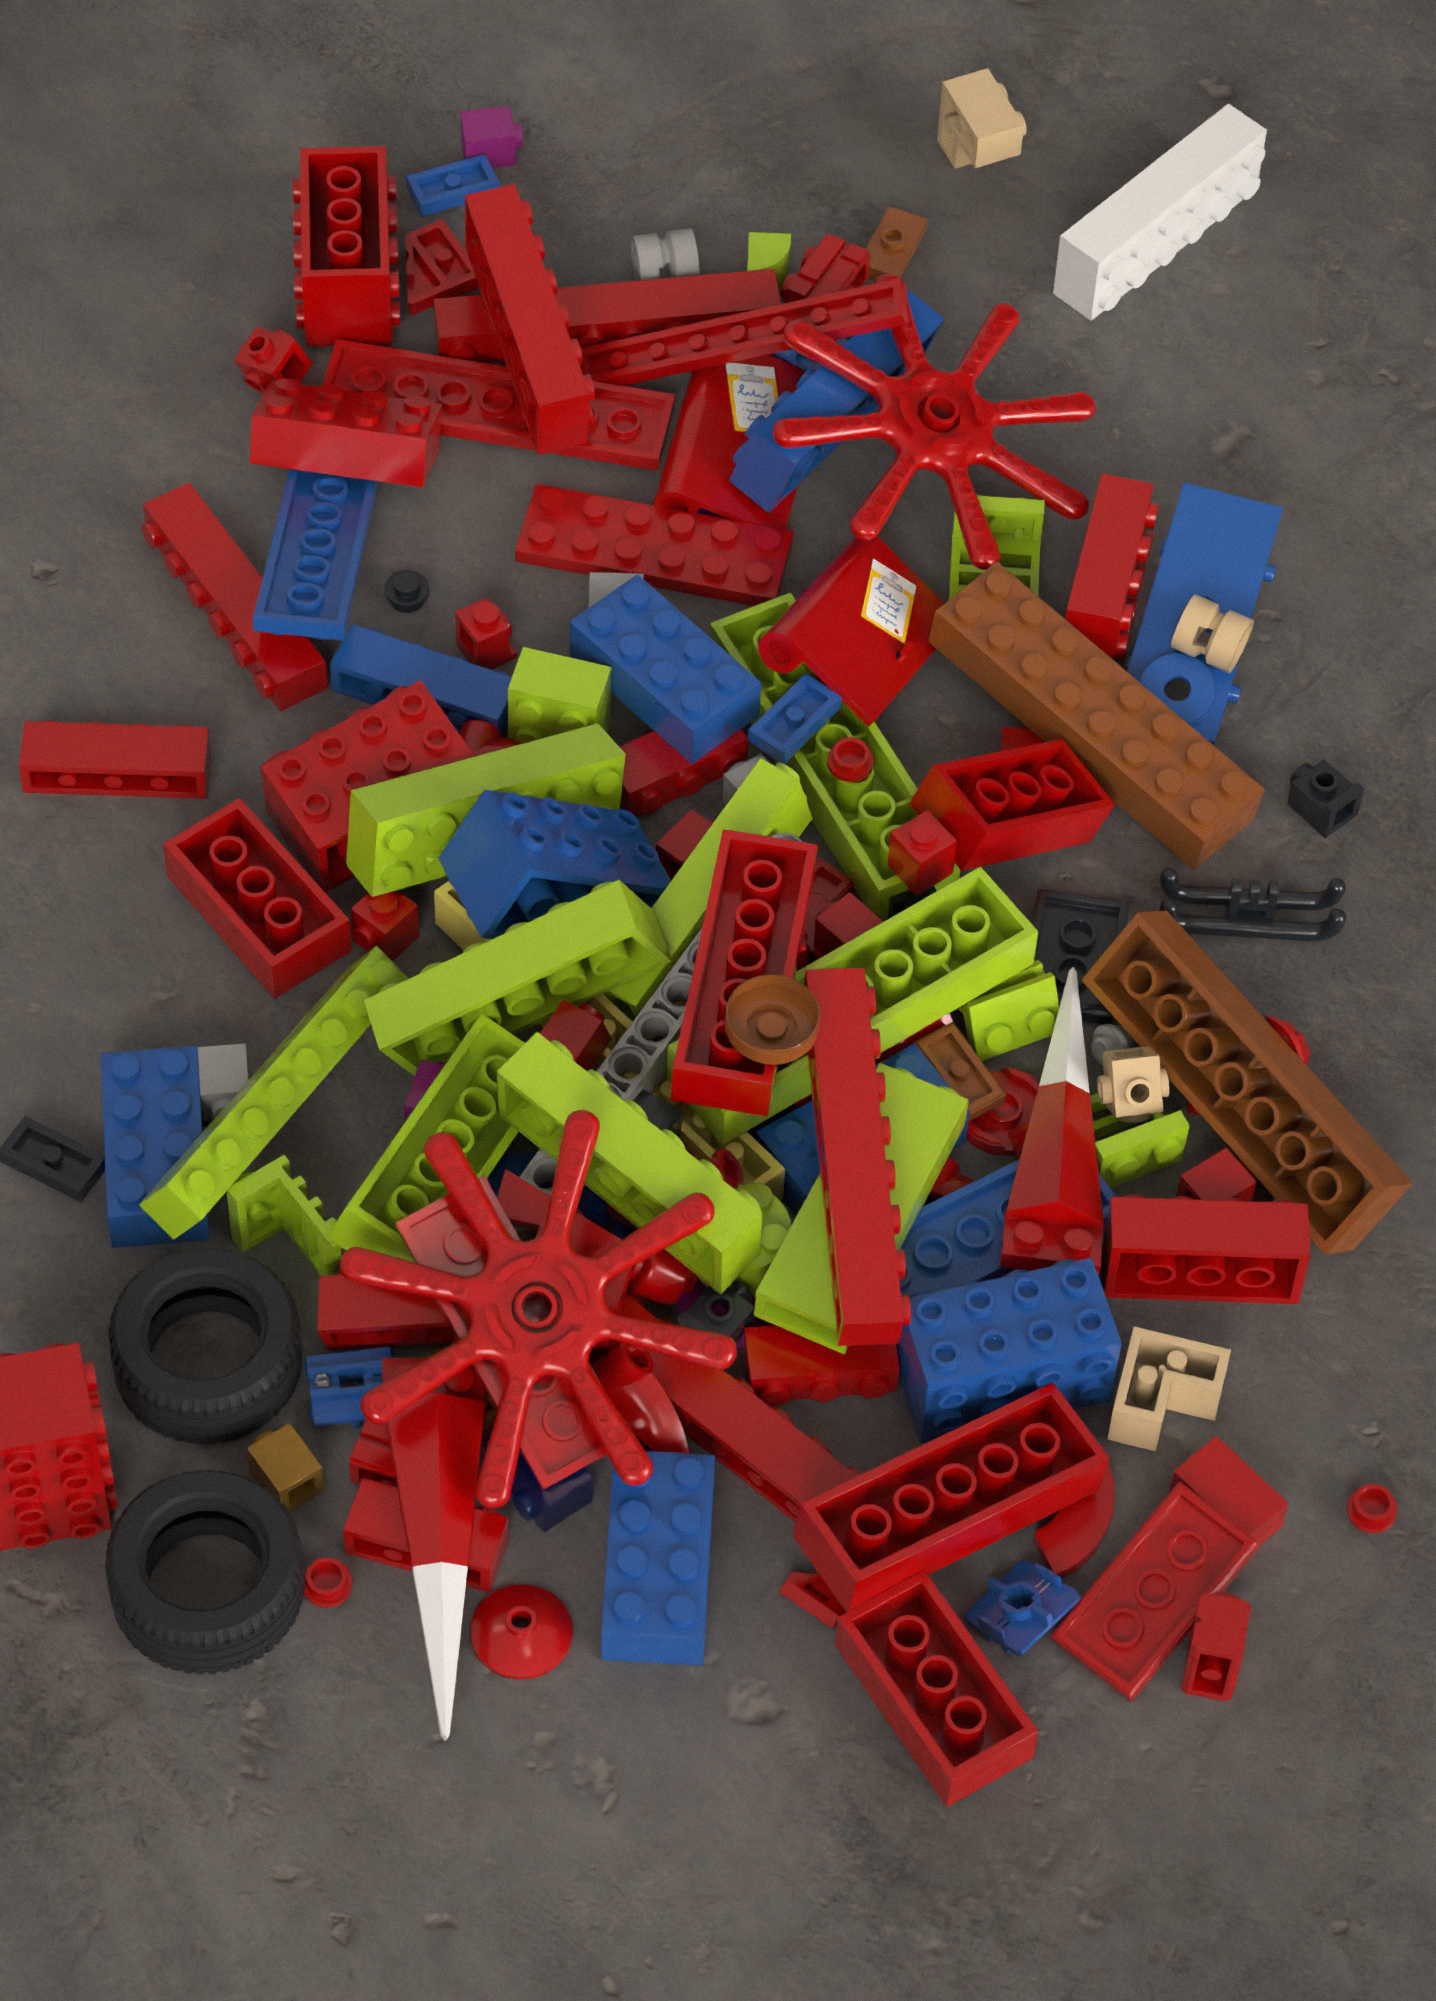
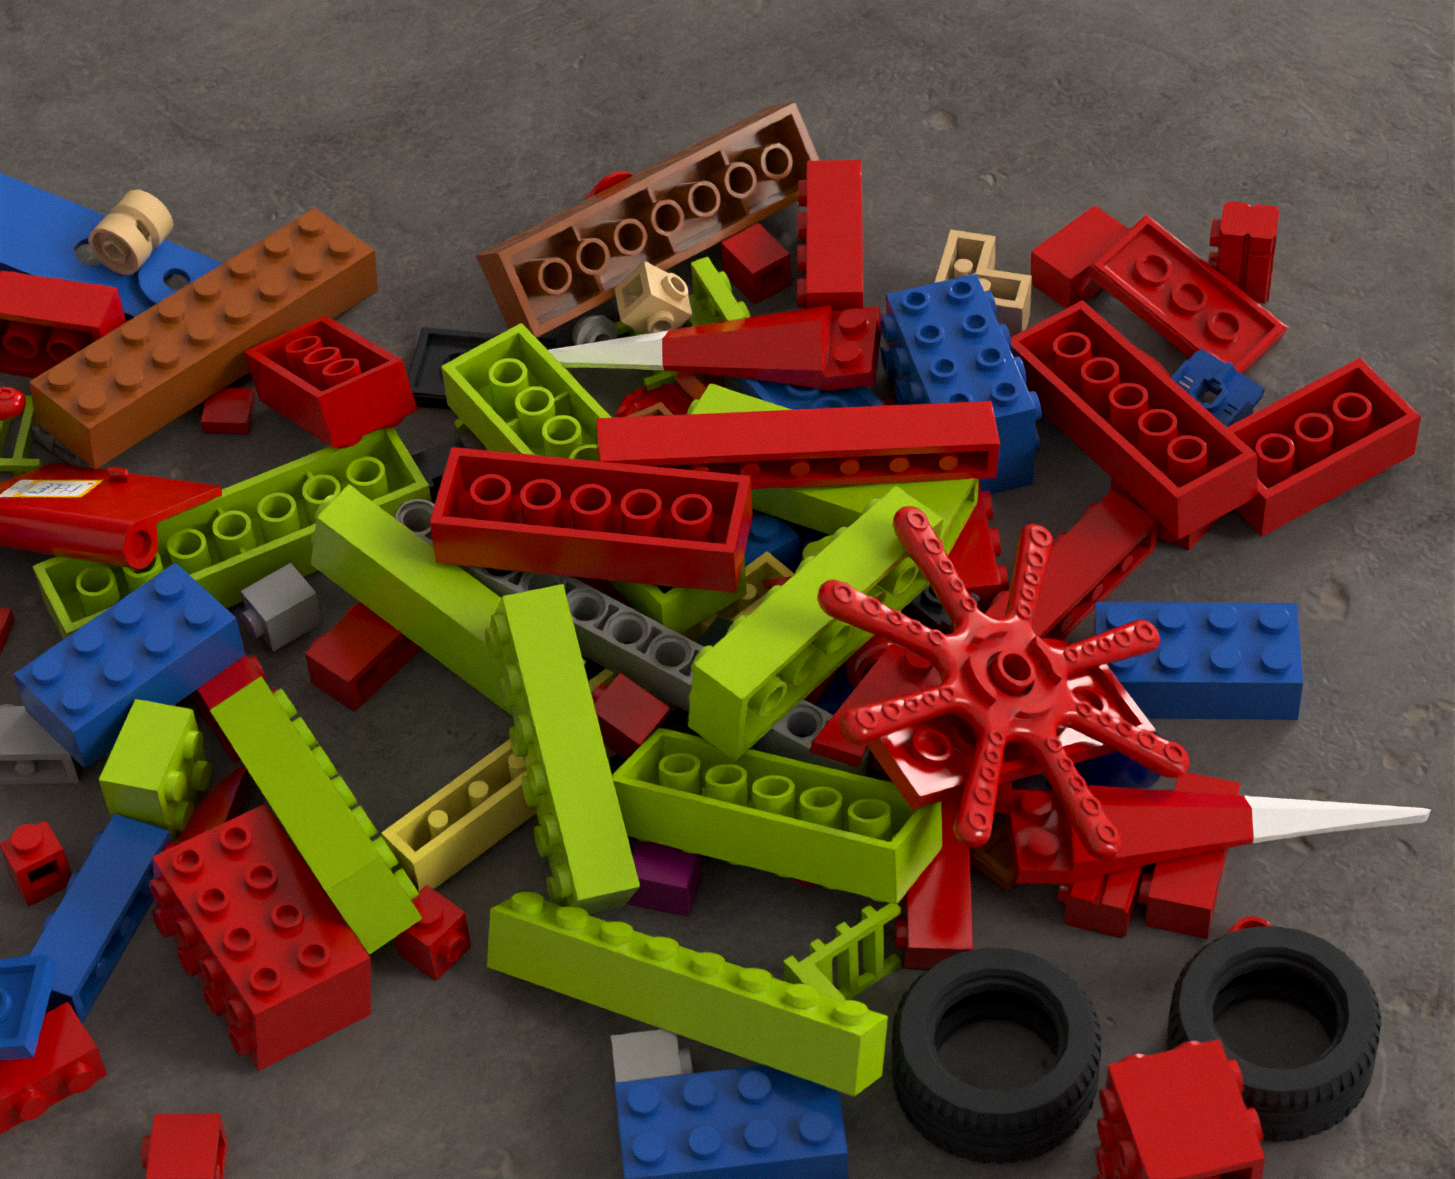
camera: 85 degrees left, 5 degrees down
red brick [163,798,352,999] -> none
pearl gold brick [247,1423,324,1512] -> none
blue piece [304,1346,394,1428] -> none
blue brick [438,790,671,939] -> none
red dish [470,1584,573,1680] -> none
dark orange piece [725,975,820,1065] -> none
blue plate [748,673,842,764] -> none
red piece [779,1570,846,1628] -> none
red plate [827,737,874,782] -> none
red brick [887,810,957,896] -> none
black piece [1159,868,1347,941] -> none
black brick [1287,759,1364,838] -> none
red plate [1347,1484,1398,1533] -> none

